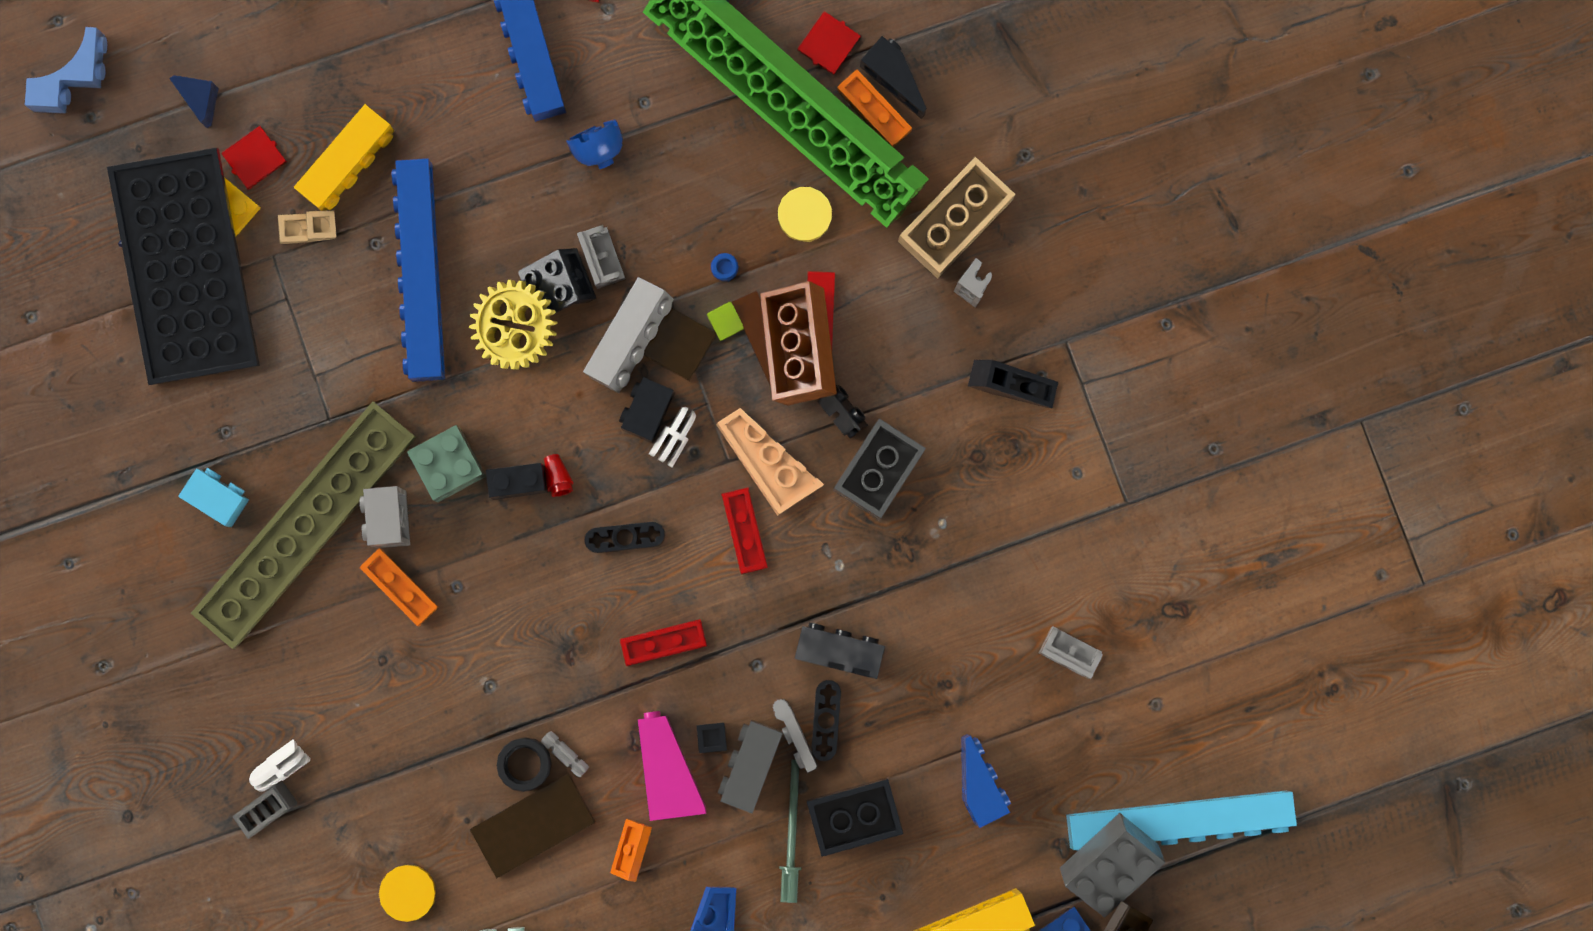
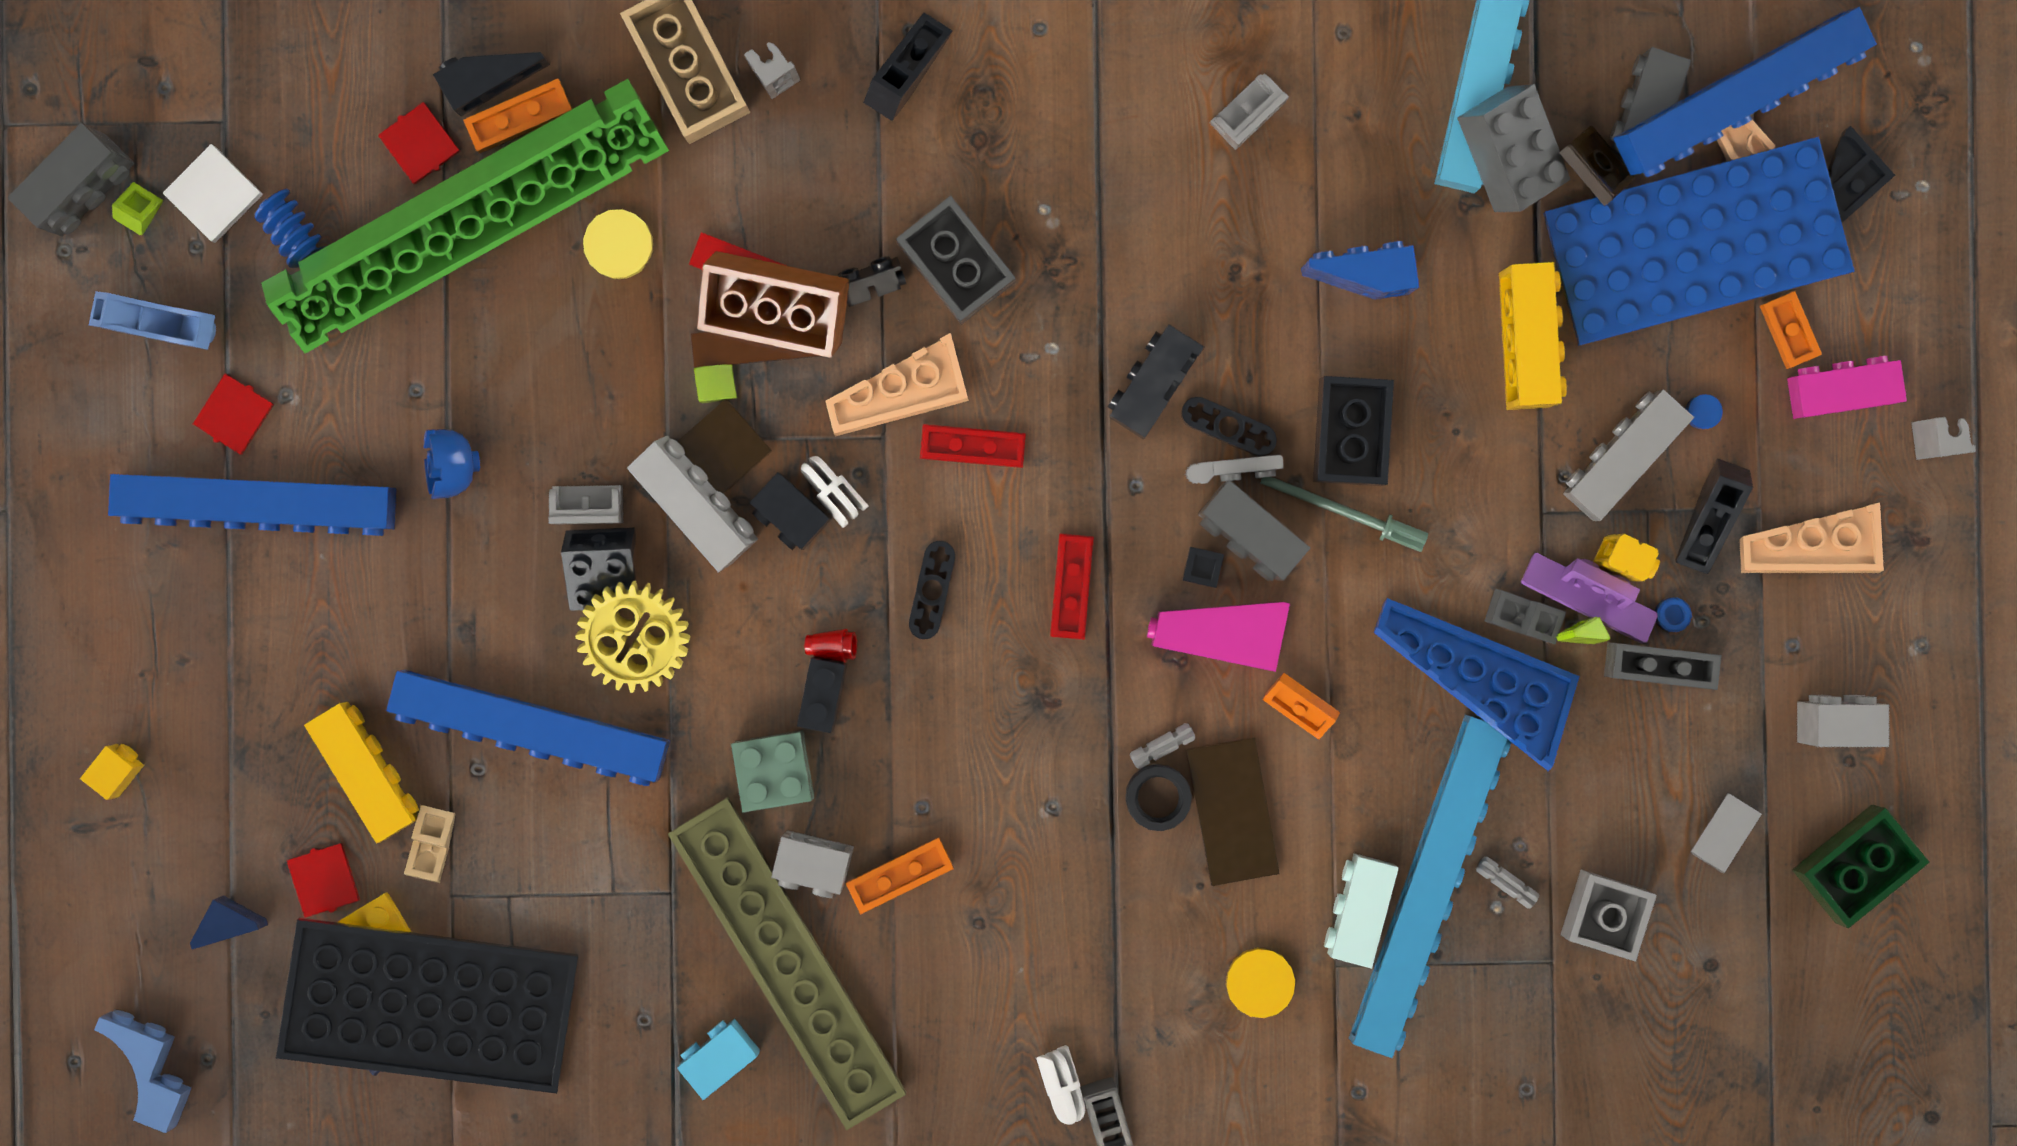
camera: 65 degrees left, 5 degrees up
blue tile [711,253,738,282] -> none

